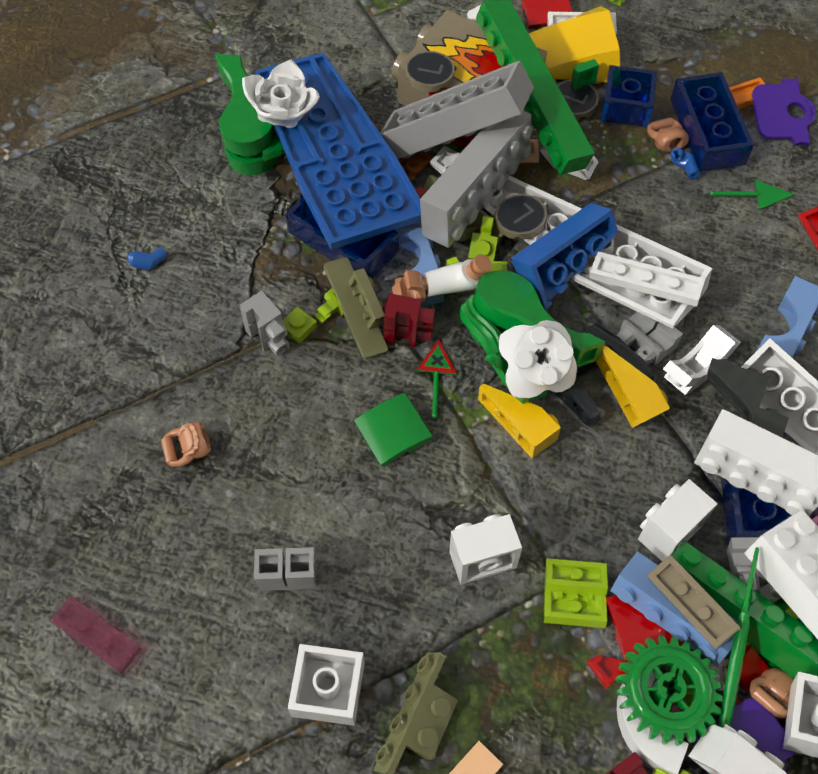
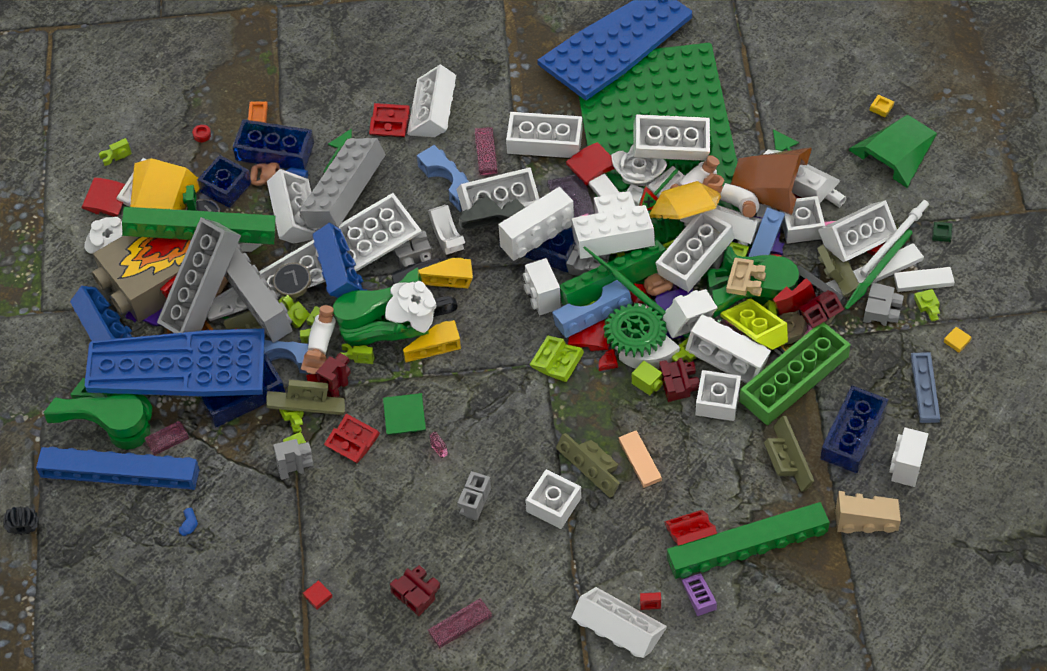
camera: 65 degrees left, 5 degrees down
nougat piece [161,421,211,467] -> none
white brick [242,59,320,128] -> none
black tile [405,51,455,92] -> none
piece [417,338,457,418] -> none
white brick [449,514,522,585] -> none
white plate [589,252,705,307] -> none
dark tan plate [647,555,740,651] -> none
dark purple piece [752,78,816,146] -> none
none -> black gear [3,506,38,535]
none -> blue brick [36,447,199,490]
none -> blue wedge [70,286,132,341]
none -> clear pink tile [145,421,189,456]
none -> red tile [192,125,211,142]
none -> white slope [267,169,320,244]
none -> light grey brick [299,138,386,228]
none -> red tile [303,580,332,610]
none -> red slope [324,414,380,463]
none -> lime plate [340,343,374,364]
none -> dark red hips [390,565,440,616]
none -> clear pink tile [429,431,448,458]
none -> lime brick [632,361,663,396]

